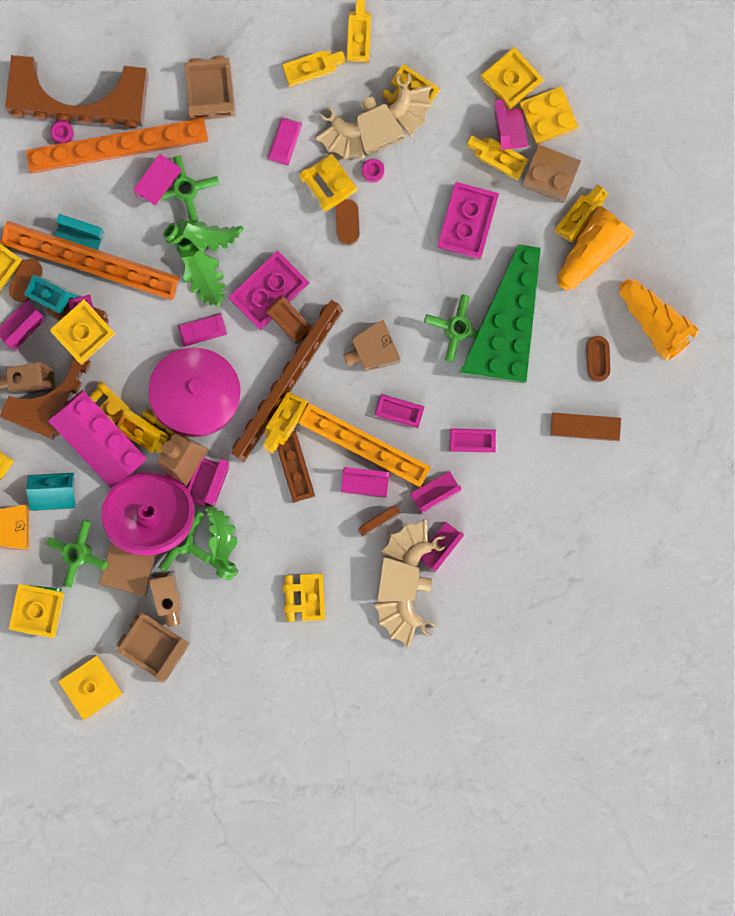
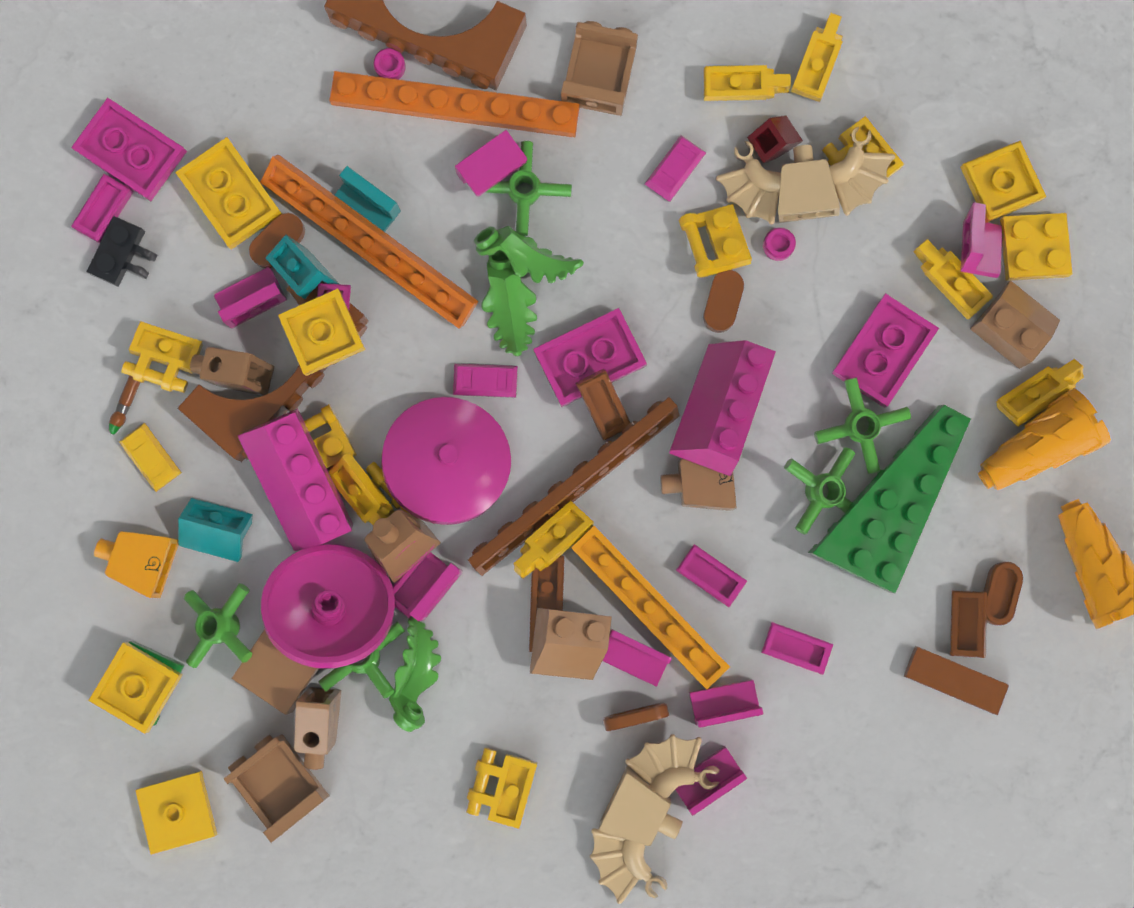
camera: 20 degrees right, 0 degrees up
none -> medium nougat slope [530,608,612,680]
none -> dark pink slope [669,340,776,476]
none -> dark red brick [747,115,803,163]
none -> bright green bar [814,377,911,474]
none -> dark orange tile [950,590,987,658]

